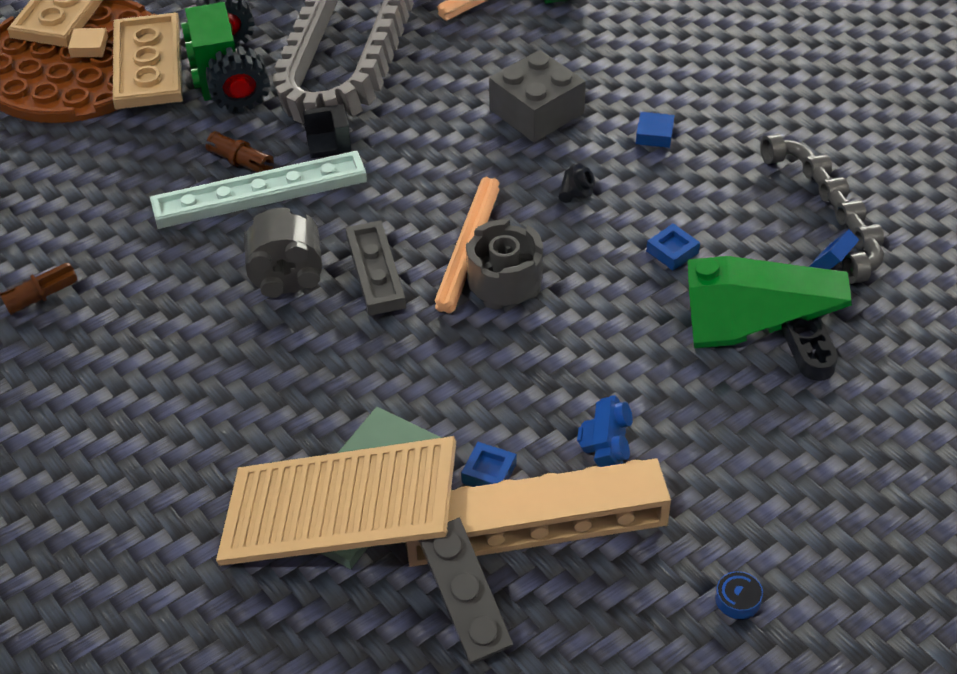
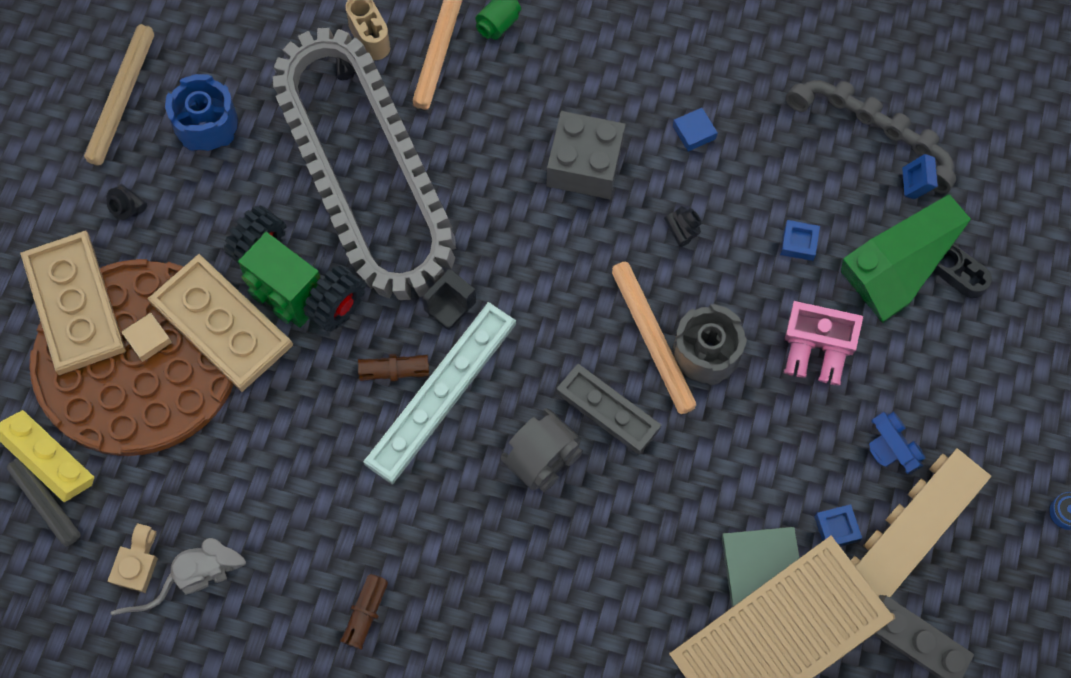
camera: 40 degrees left, 20 degrees up
none -> bright pink brick [784,301,863,386]

